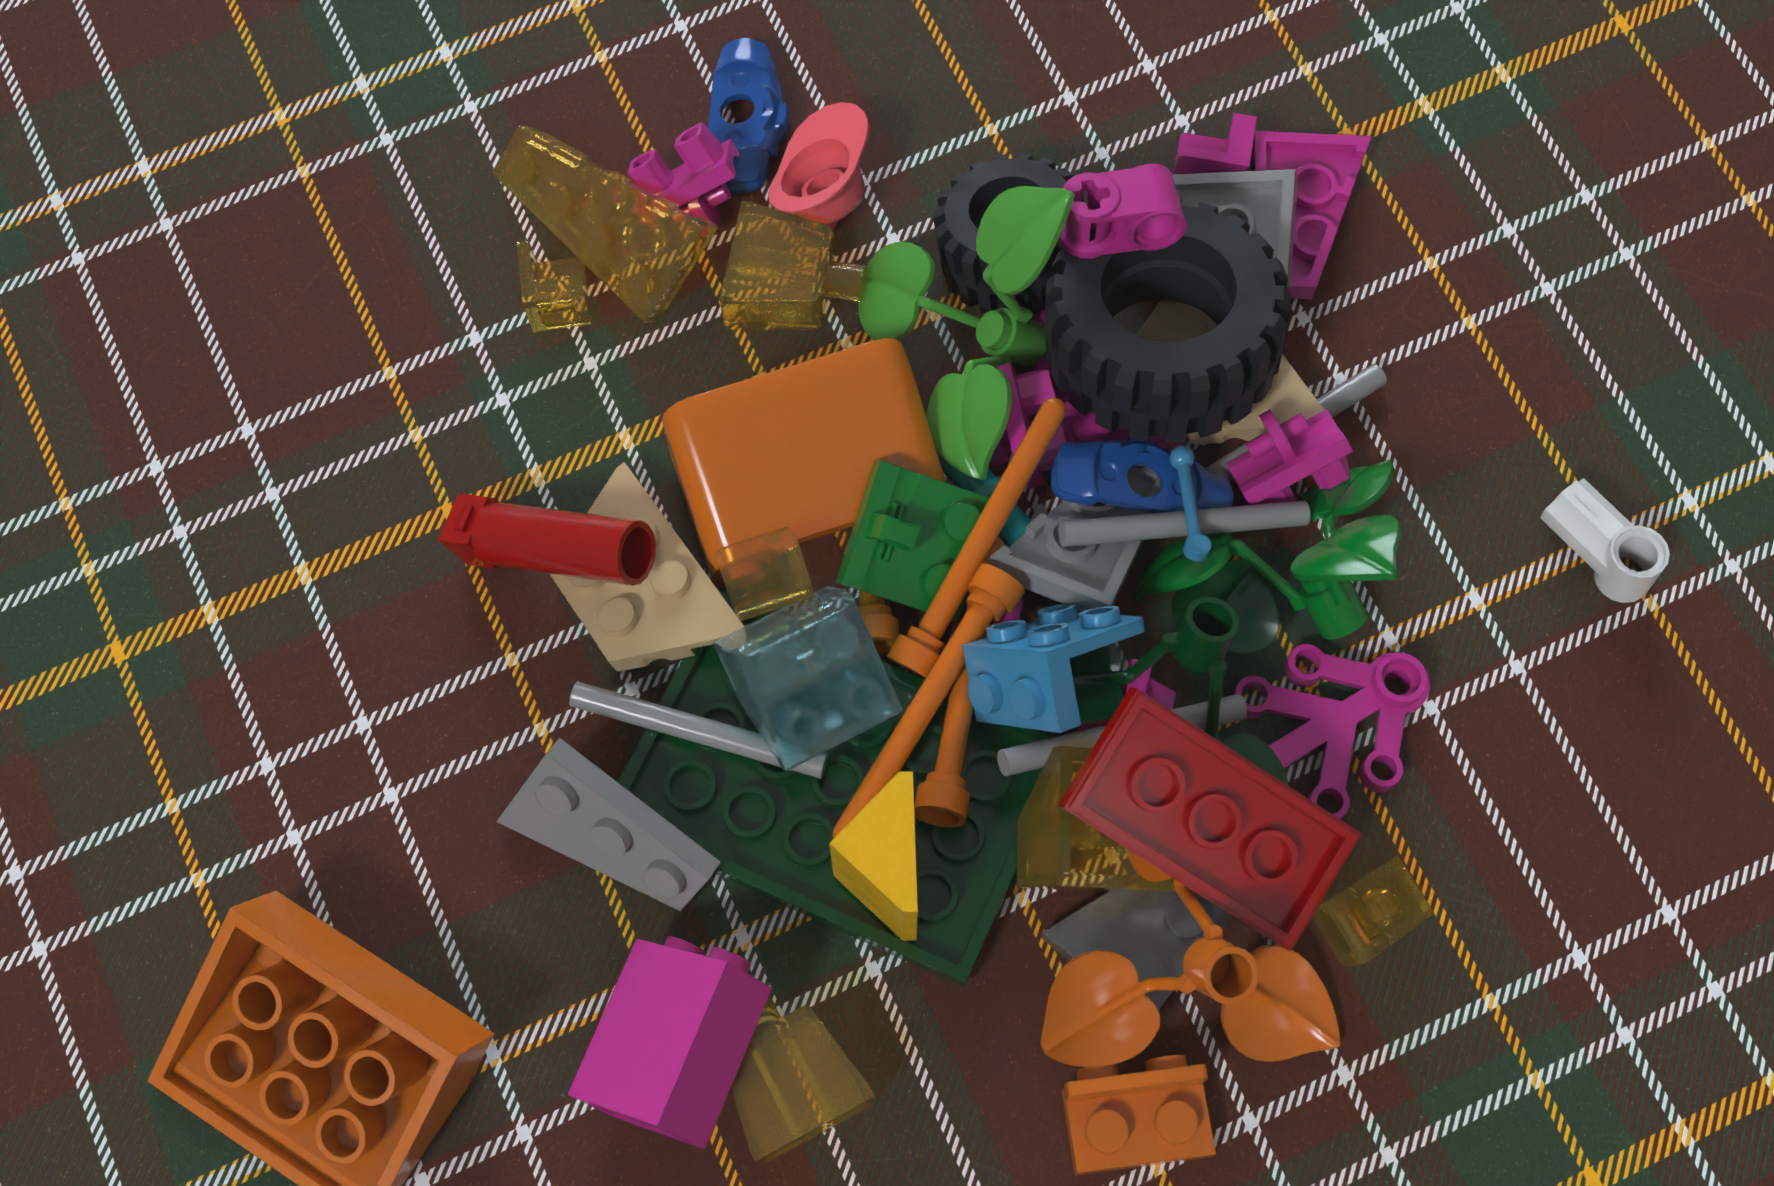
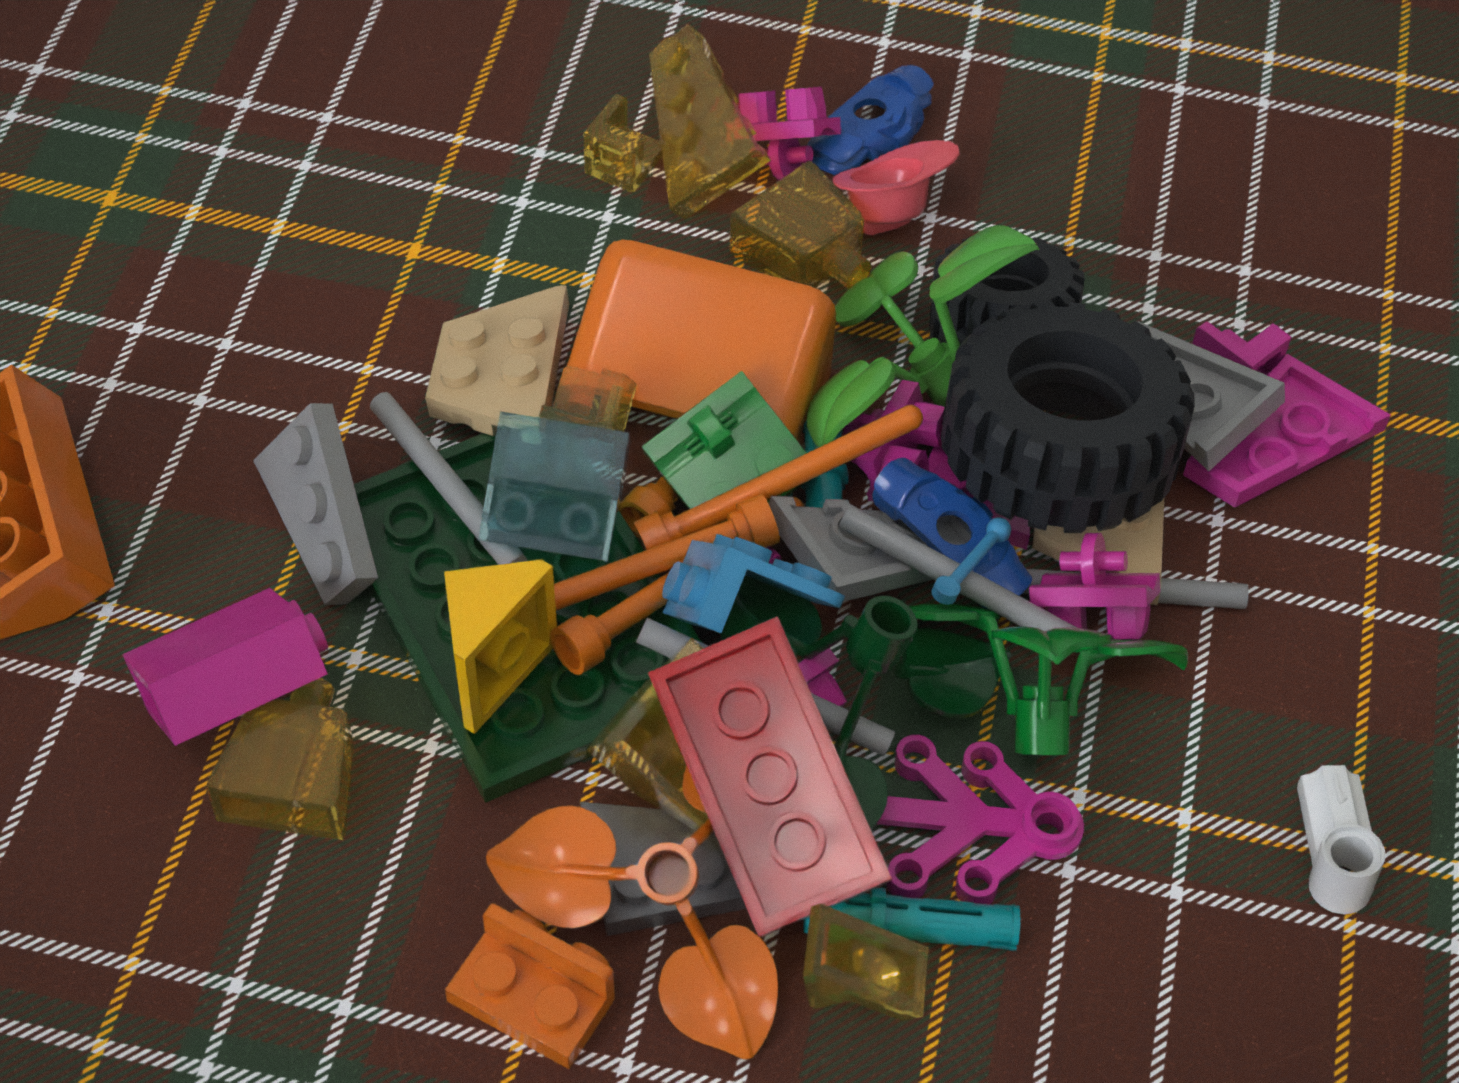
camera: 35 degrees right, 15 degrees down
red piece [438,493,656,586] -> none
dark pink piece [1058,164,1187,259] -> none
none -> teal pin [804,888,1020,951]

